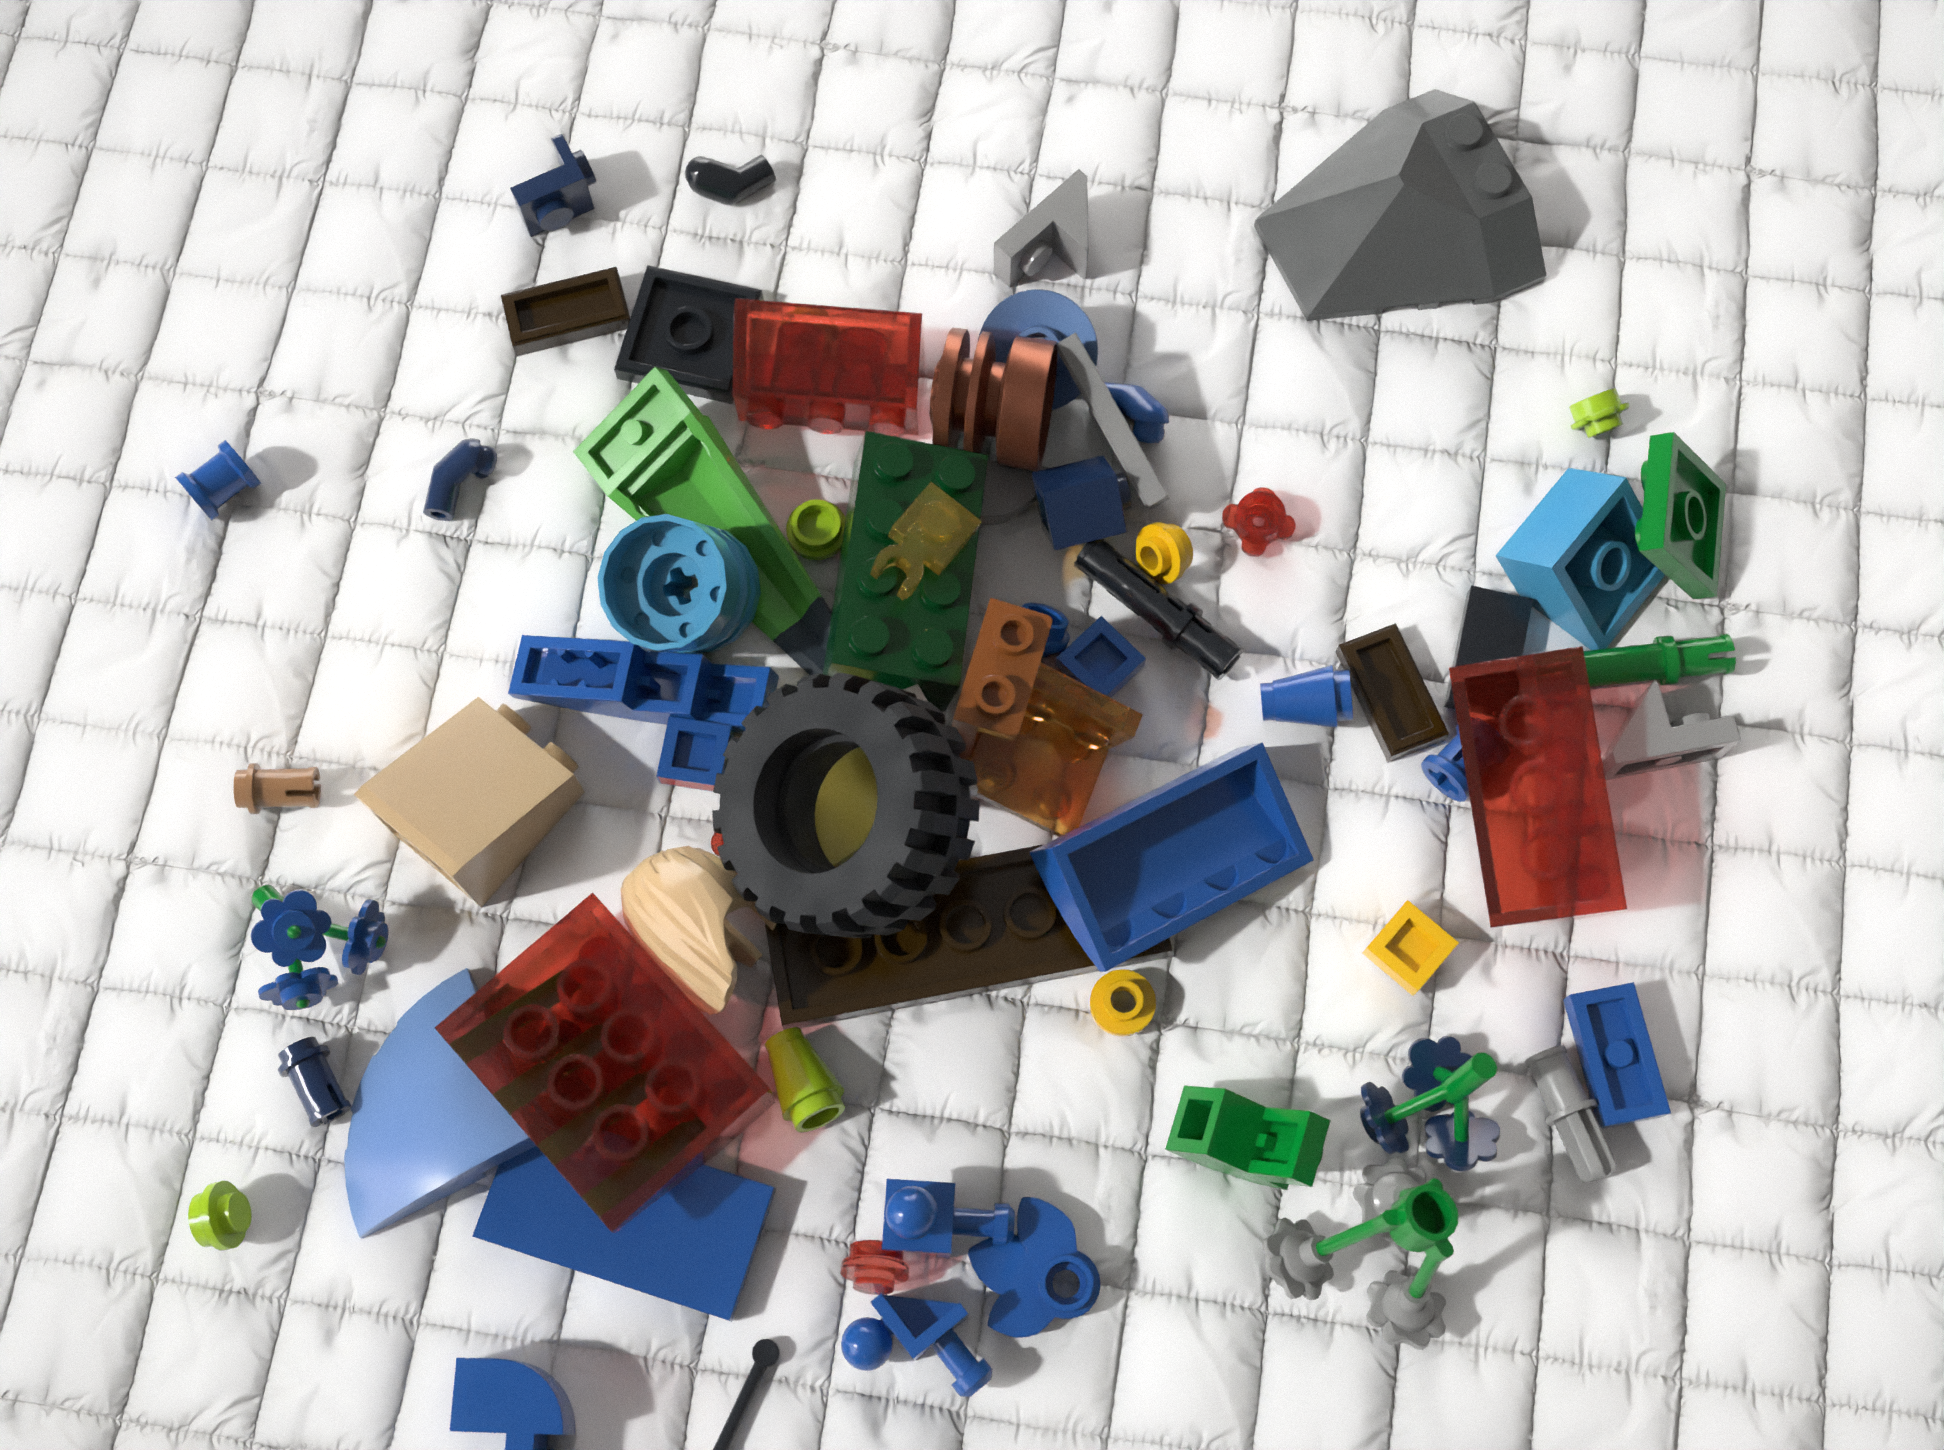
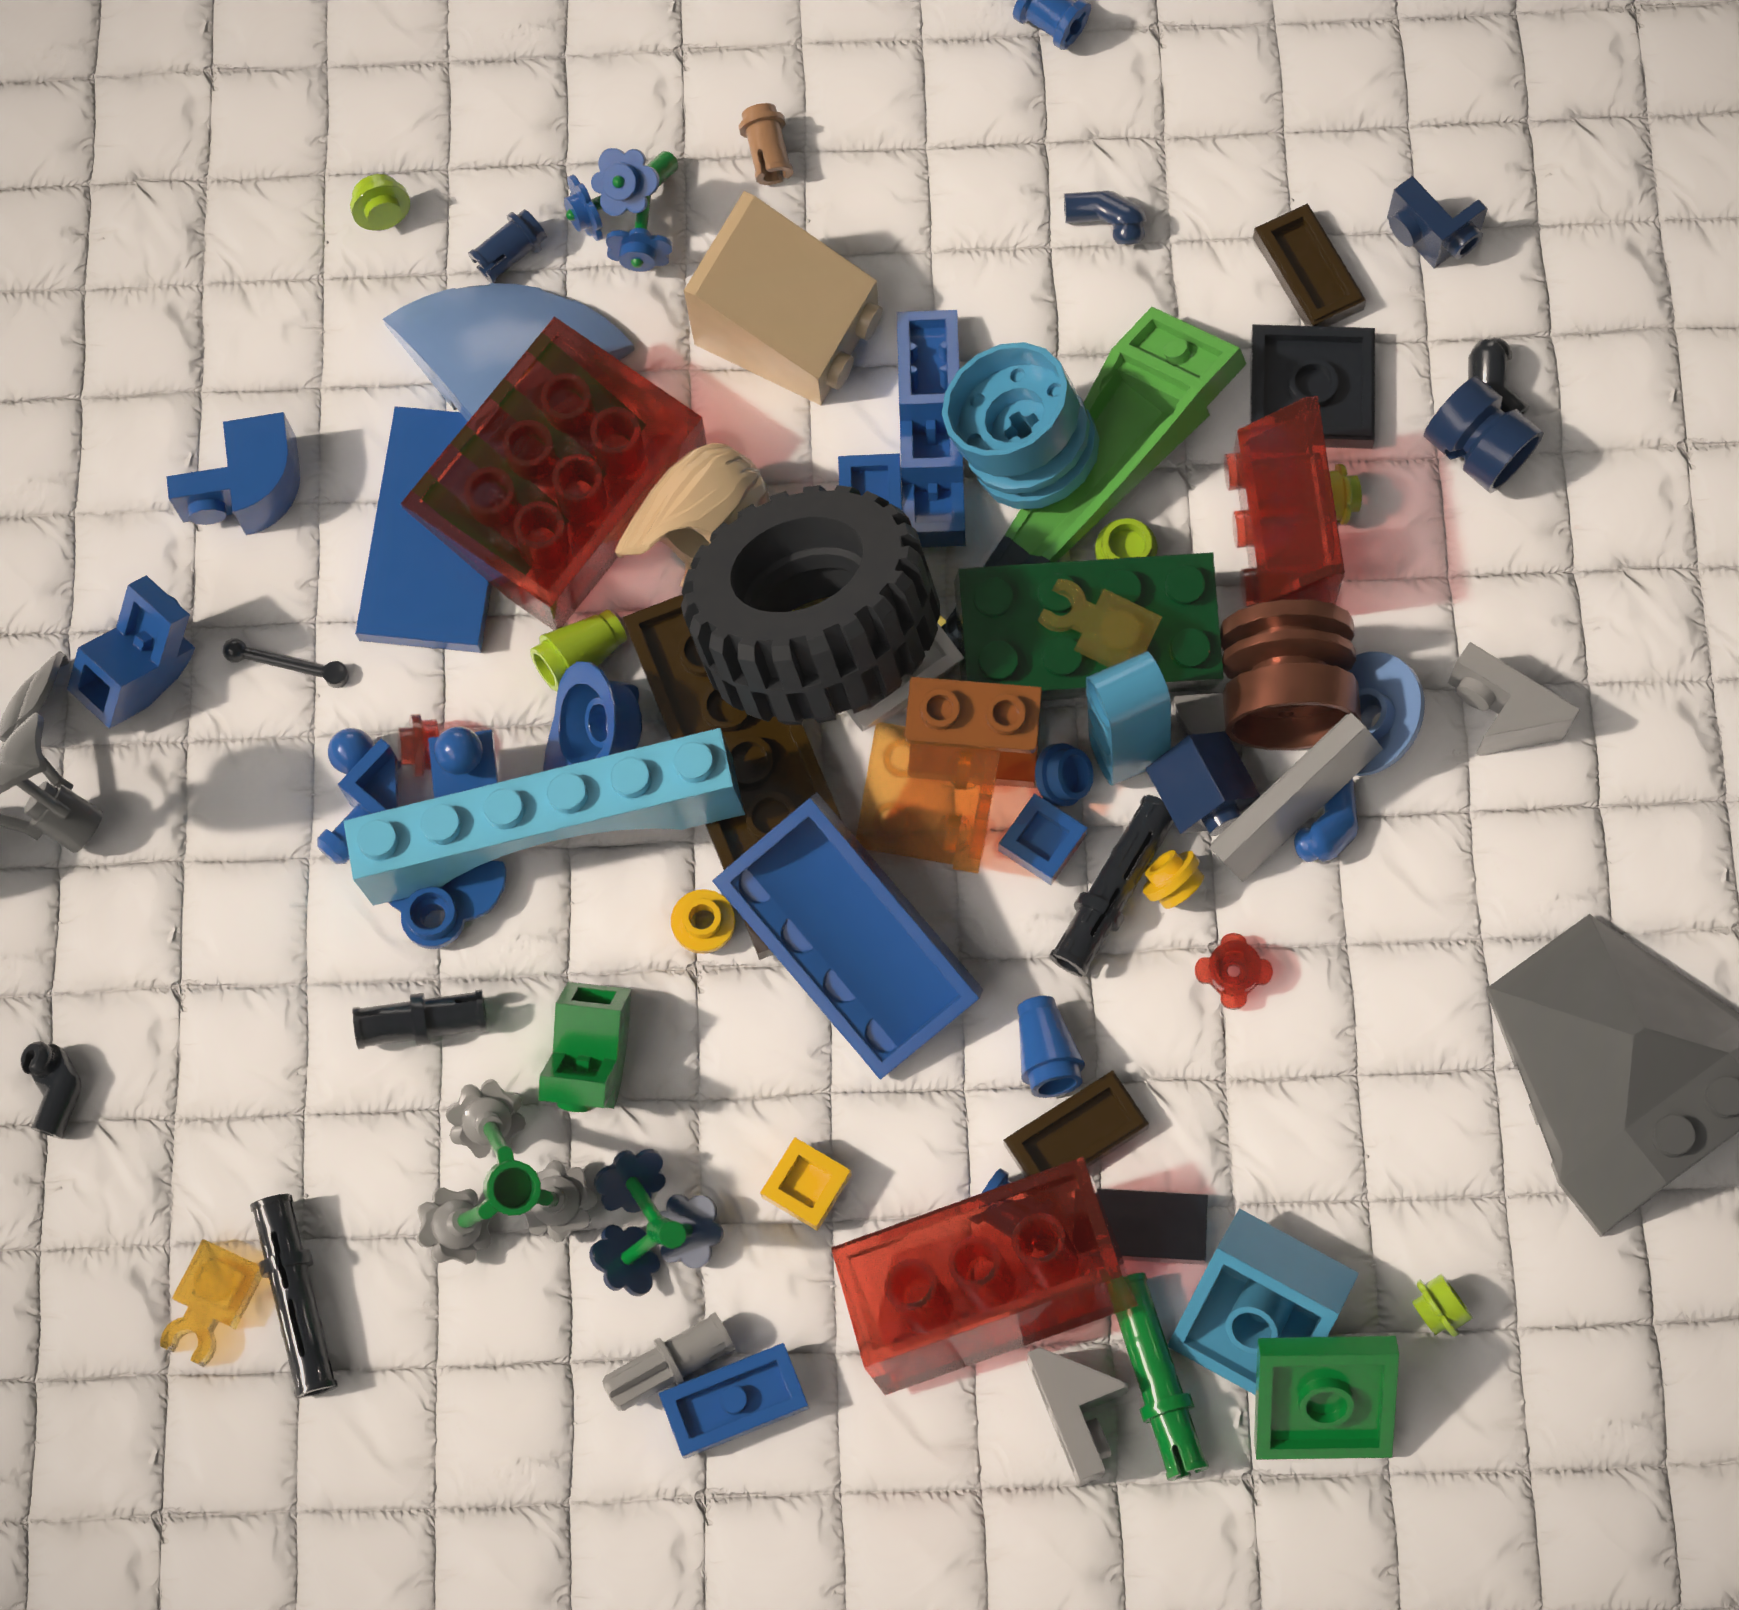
camera: 85 degrees right, 0 degrees up
none -> medium azure arch [343,728,745,906]
none -> black pin [352,989,488,1050]
none -> blue piece [543,662,642,771]
none -> dark azure beam [1086,651,1171,786]
none -> dark blue wheel [1423,375,1544,494]

